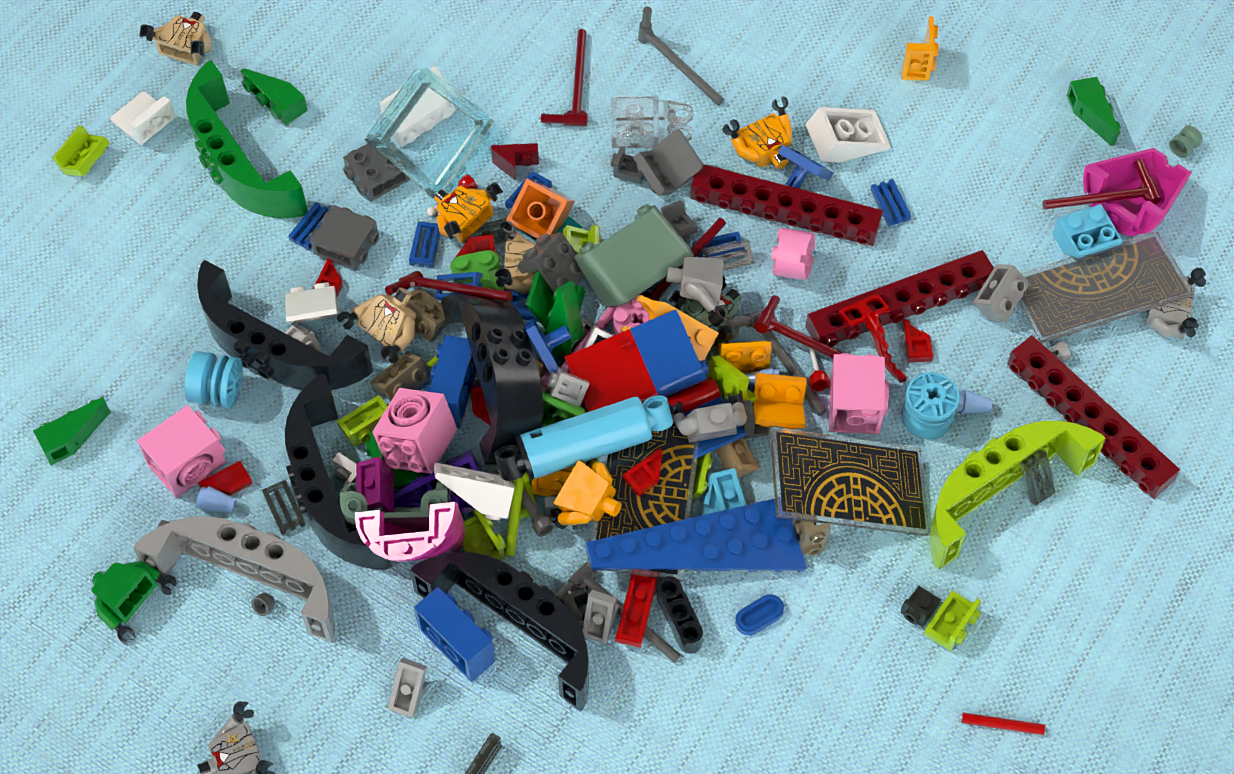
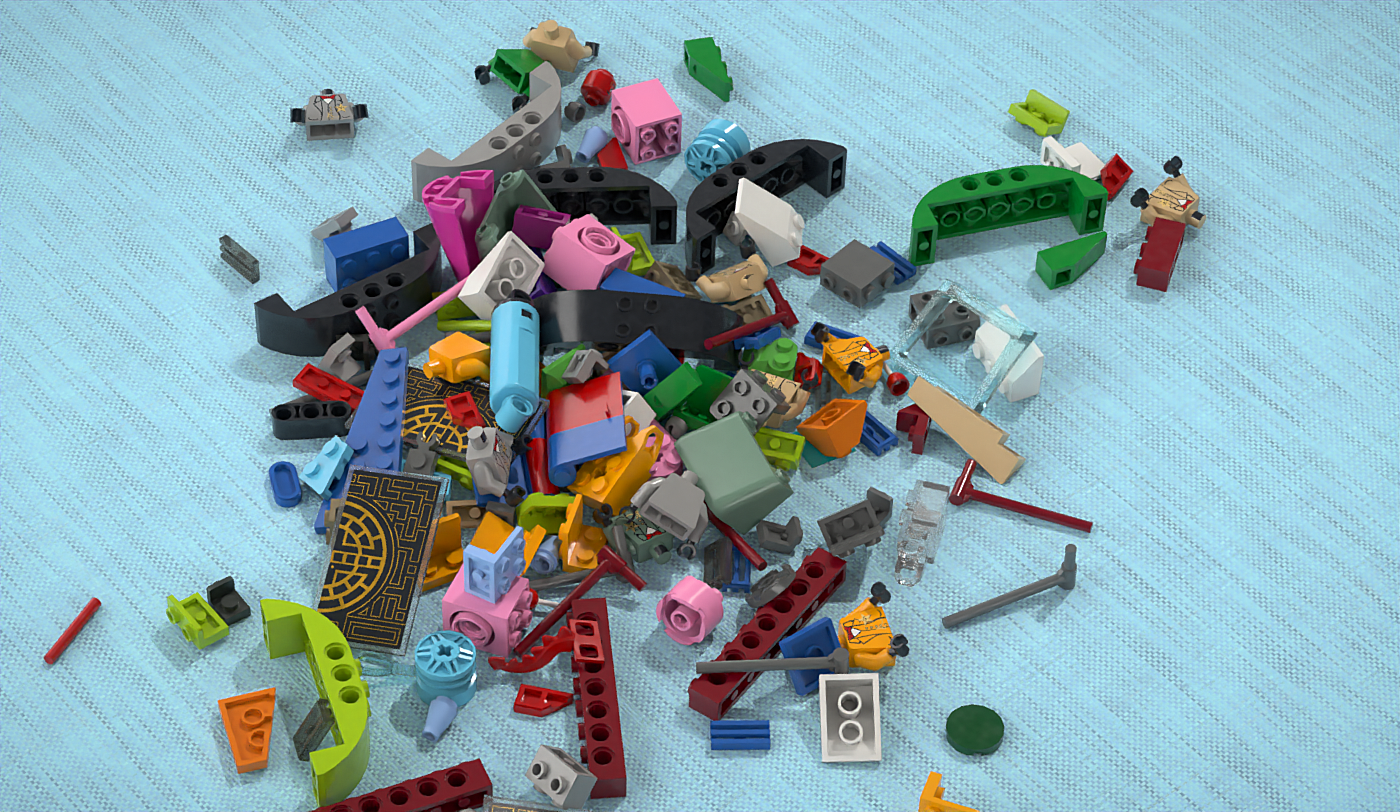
camera: 105 degrees right, 15 degrees down
none -> orange wing [217,687,276,774]
none -> medium azure wing [298,435,354,501]
none -> bright pink bar [355,276,469,352]
none -> clear light blue piece [358,652,416,677]
none -> dark grey plate [403,432,440,480]
none -> light blue bracket [463,526,526,604]
none -> tan torso [523,20,600,73]
none -> dark grey bracket [534,144,573,169]
none -> red head [580,68,616,106]
none -> dark grey bar [696,647,849,674]
none -> dark grey tile [745,564,796,608]
none -> tan wedge [908,376,1026,484]
none -> dark green tile [945,704,1005,756]
none -> red tile [1100,153,1134,201]
none -> dark red brick [1133,217,1186,292]

